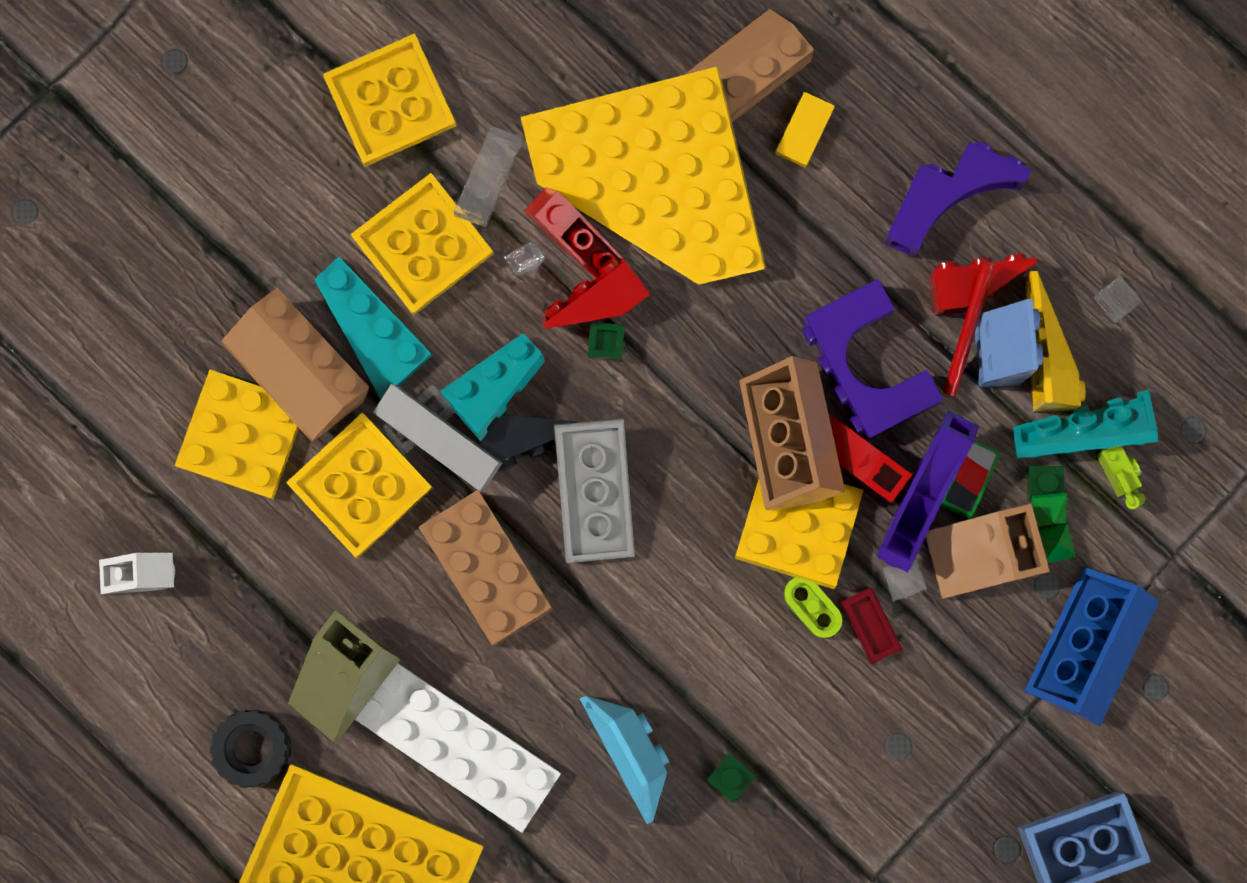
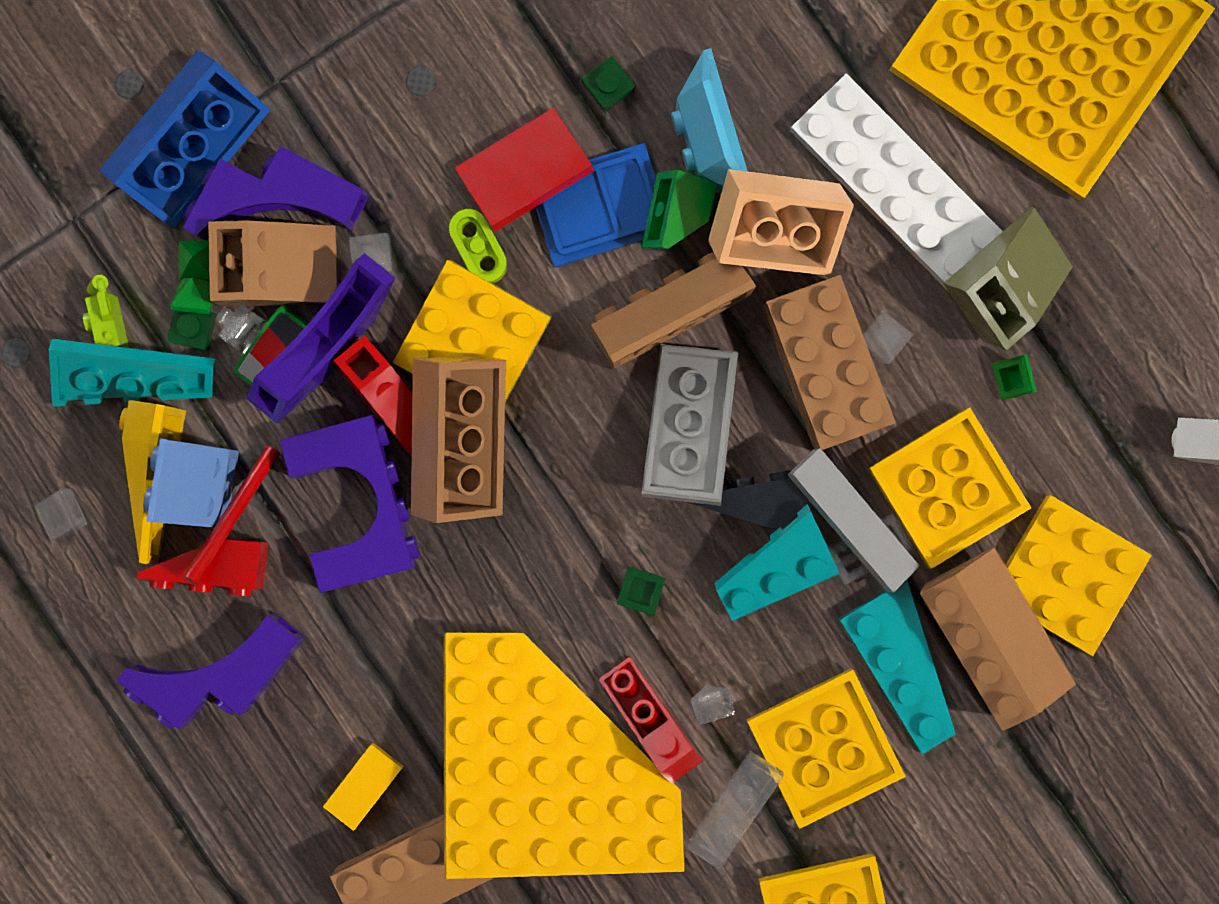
camera: 175 degrees left, 5 degrees up
black tyre [210,710,291,788] -> none
red slope [542,257,650,328] -> none
dark red tile [840,587,903,665] -> none
none -> dark purple arch [183,146,369,240]
none -> clear tile [216,304,268,353]
none -> red tile [455,107,594,232]
none -> blue piece [535,143,656,268]
none -> medium nougat slope [591,252,756,370]
none -> green slope [641,170,716,251]
none -> light nougat brick [708,169,854,276]
none -> clear plate [863,310,913,366]
none -> green slope [992,354,1037,401]

